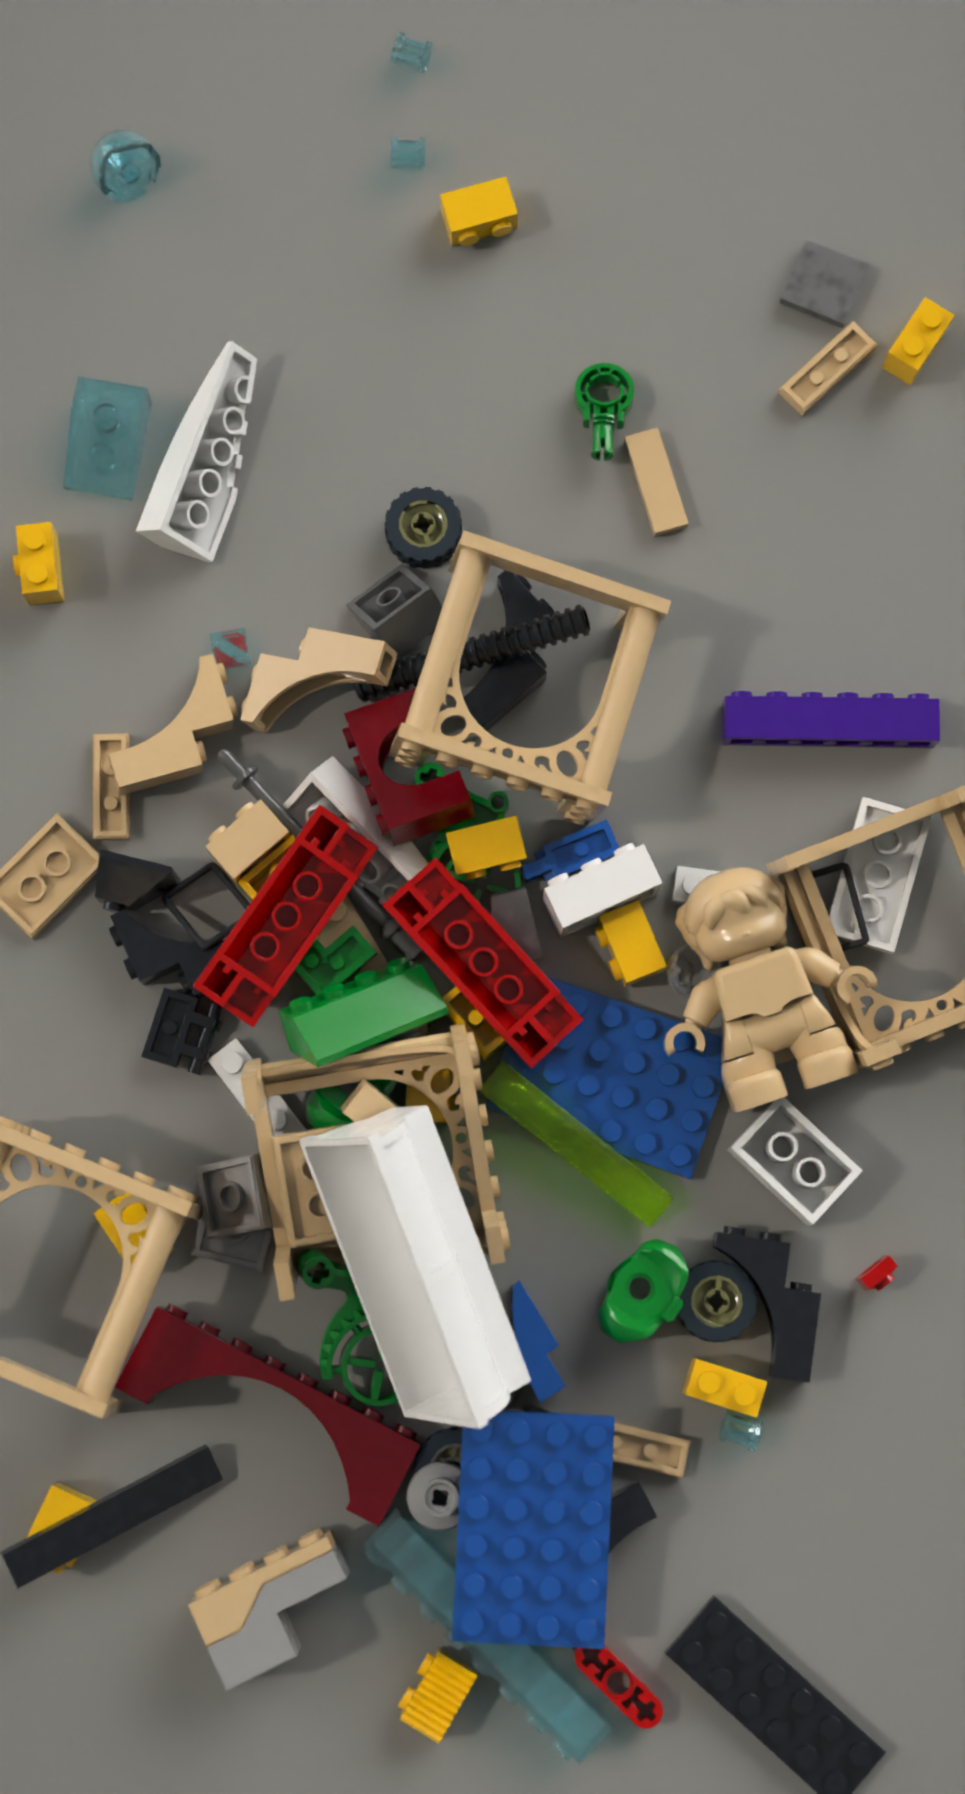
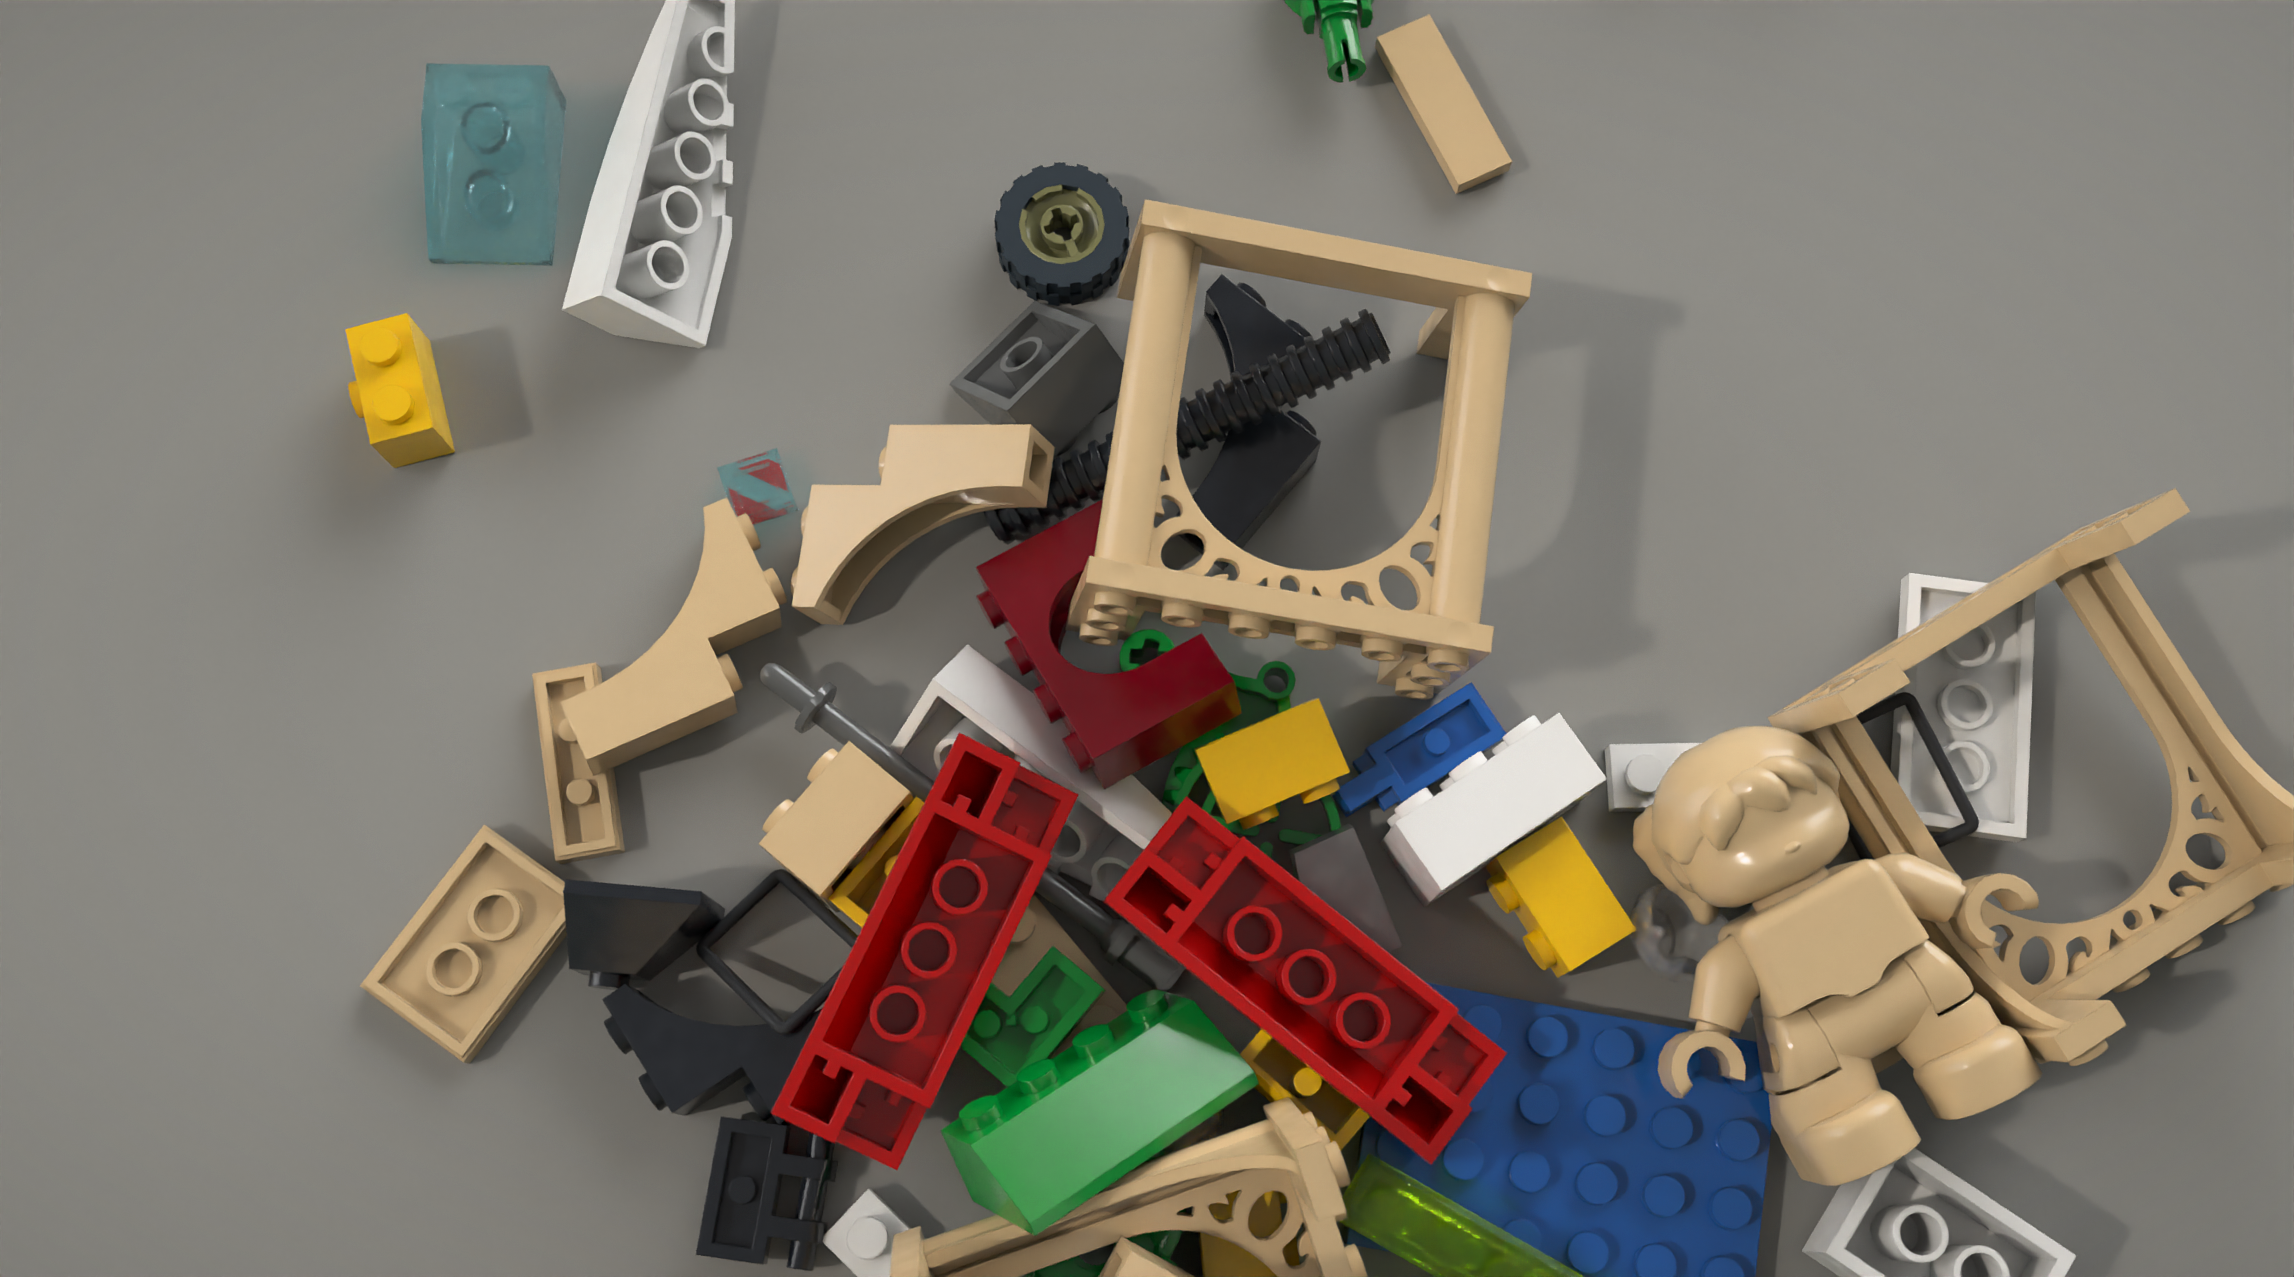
camera: 10 degrees left, 5 degrees down
dark purple brick [722,691,940,748] -> none

